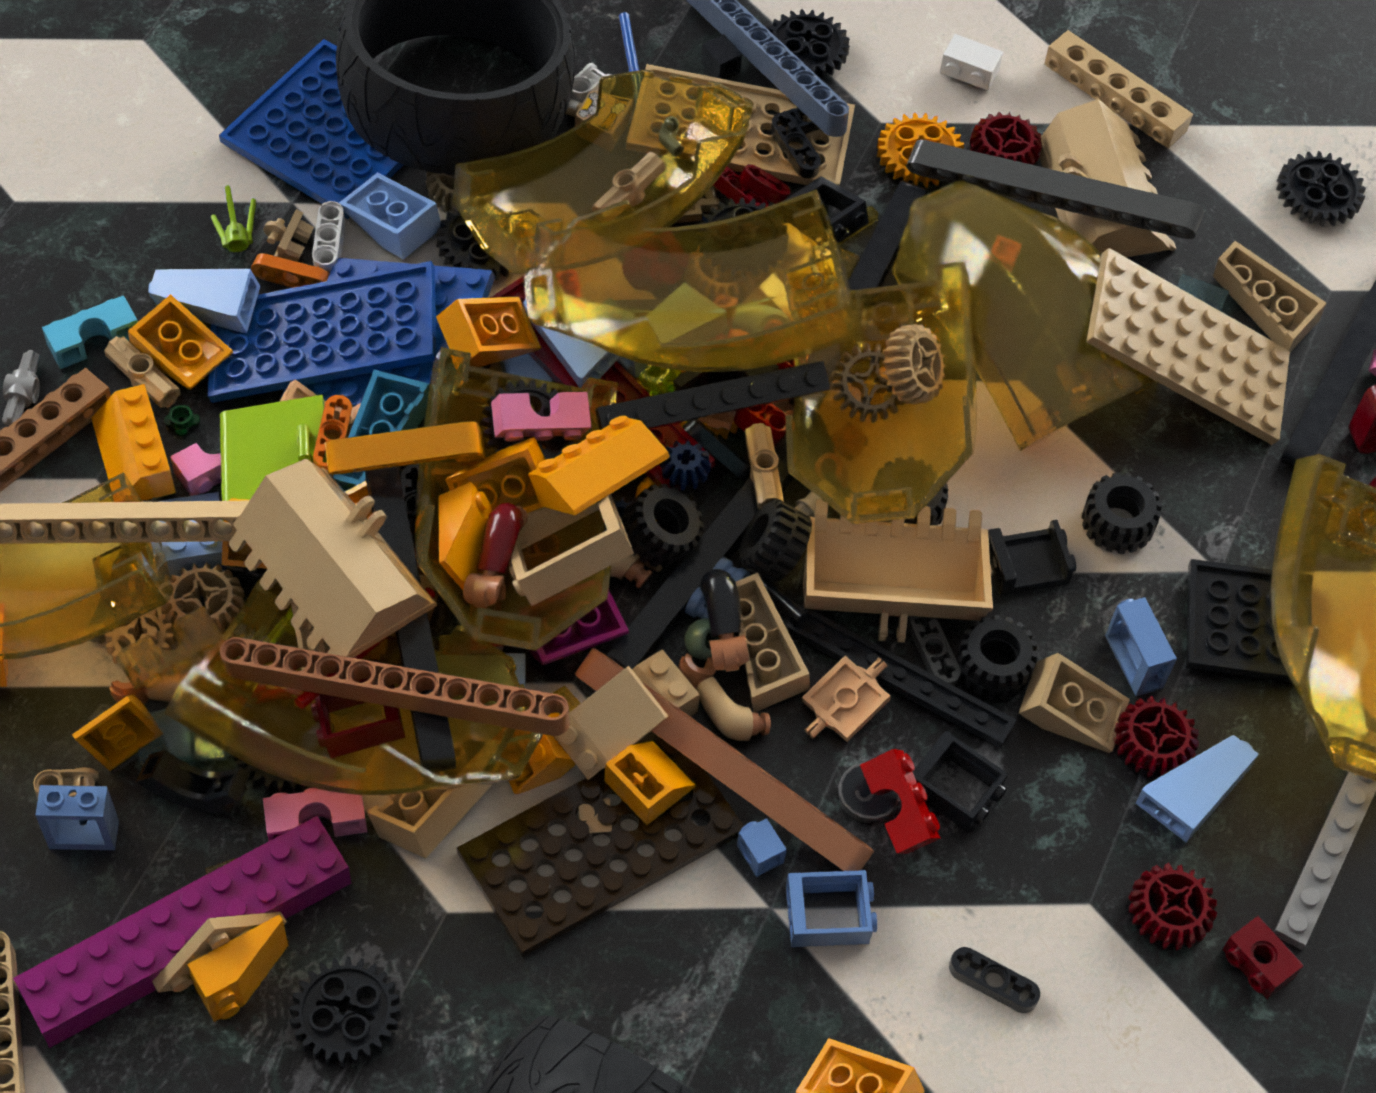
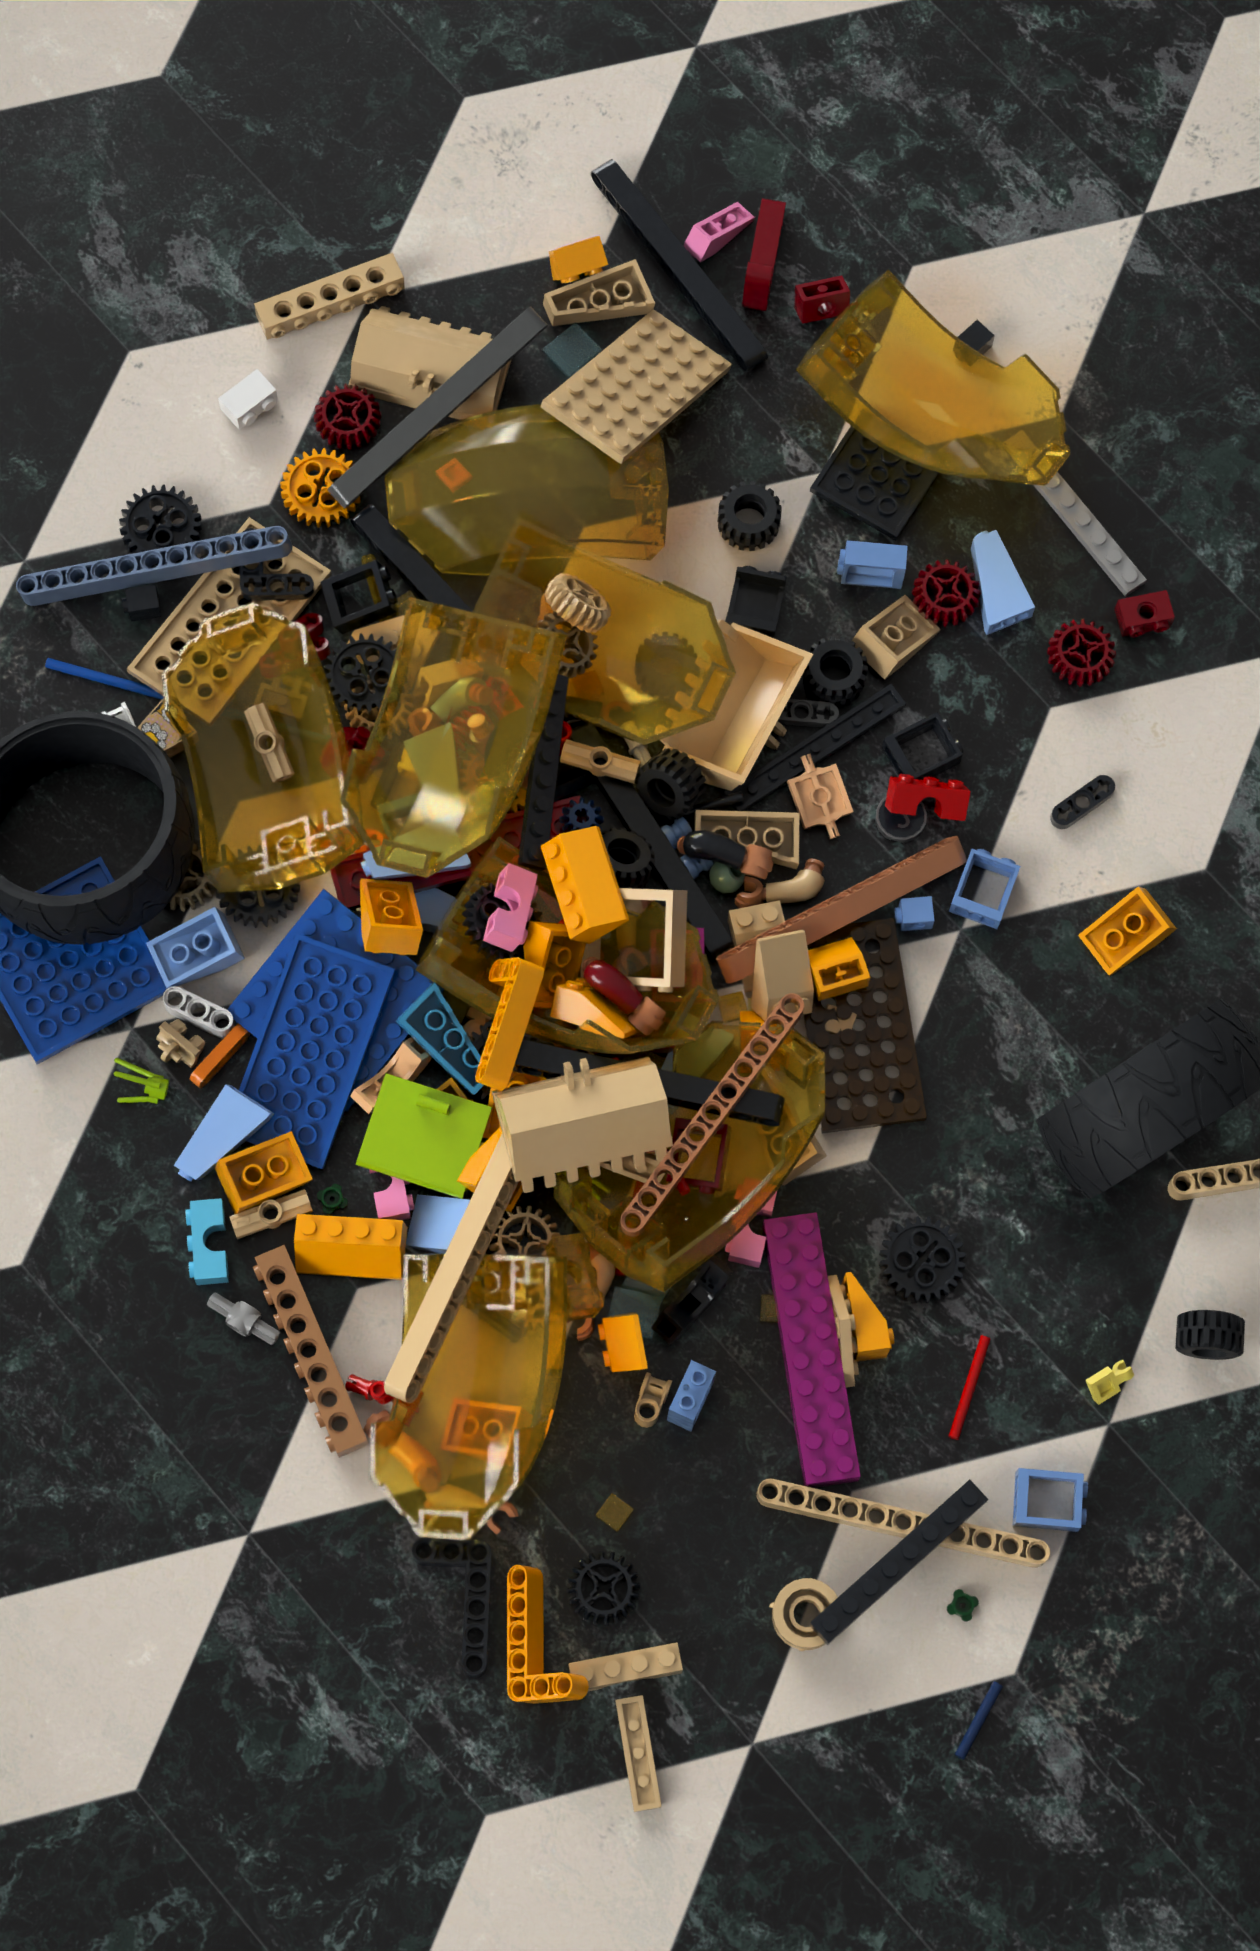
camera: 65 degrees left, 15 degrees up
orange beam [312,395,352,470] -> none
olive arm [659,116,684,157] -> none
black gear [1276,151,1366,227] -> none
none -> light orange slope [549,236,608,283]

